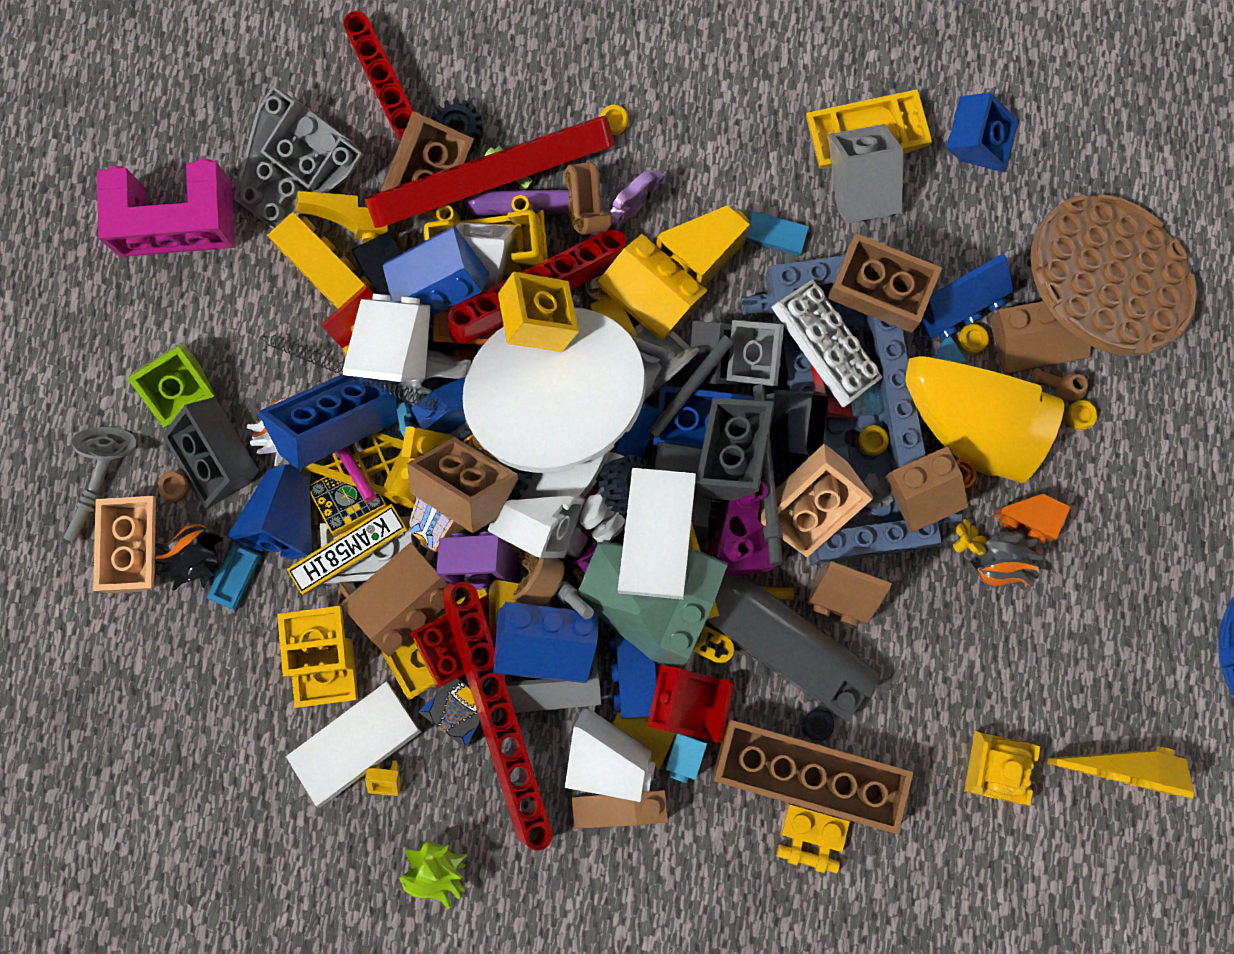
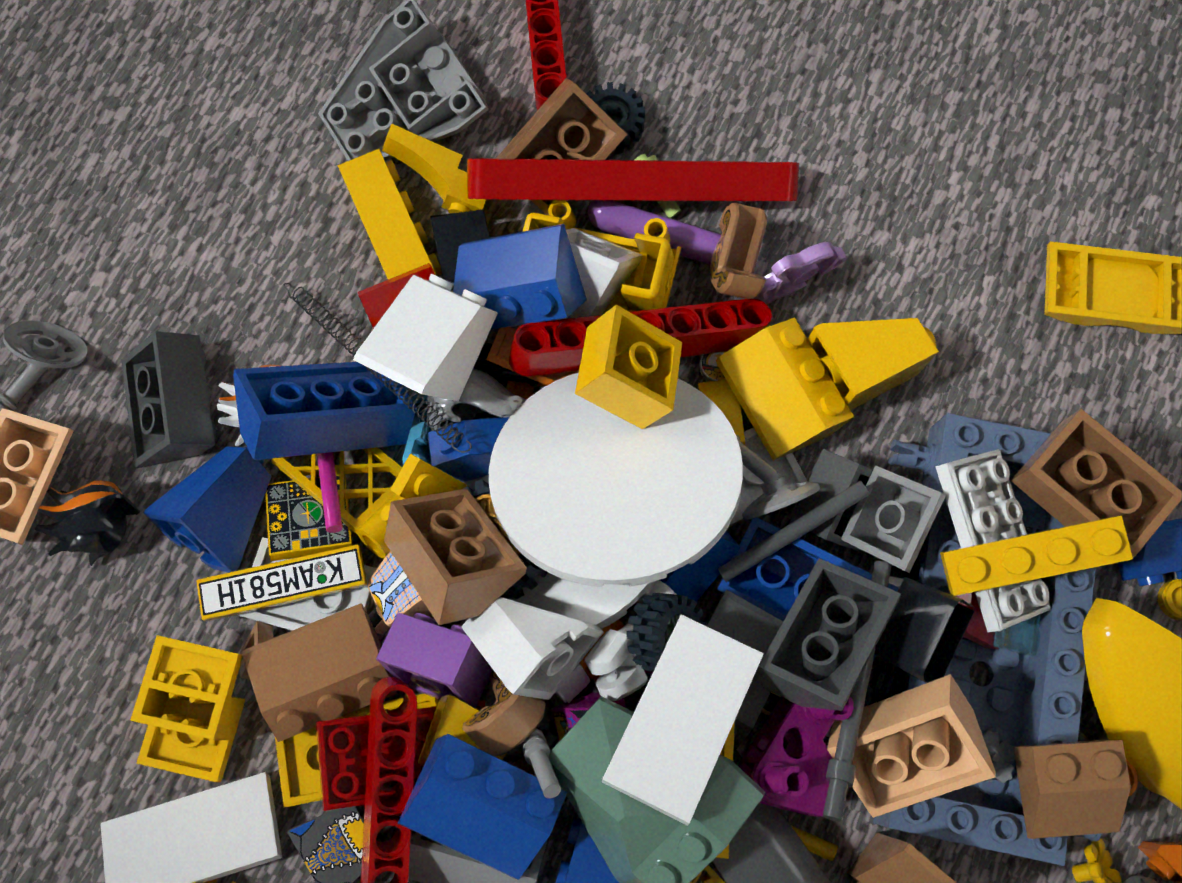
camera: 20 degrees right, 5 degrees down
dark pink piece [97,158,235,257] -> none
lime slope [127,341,215,428] -> none
medium nougat tile [157,471,190,502] -> none
dark azure tile [207,543,262,611] -> none
yellow tile [600,104,628,135] -> none
dark azure tile [745,211,809,256] -> none
light grey slope [828,124,903,223] -> none
yellow tile [857,425,889,457] -> none
dark azure tile [935,336,966,364] -> none
none -> yellow plate [940,516,1133,596]

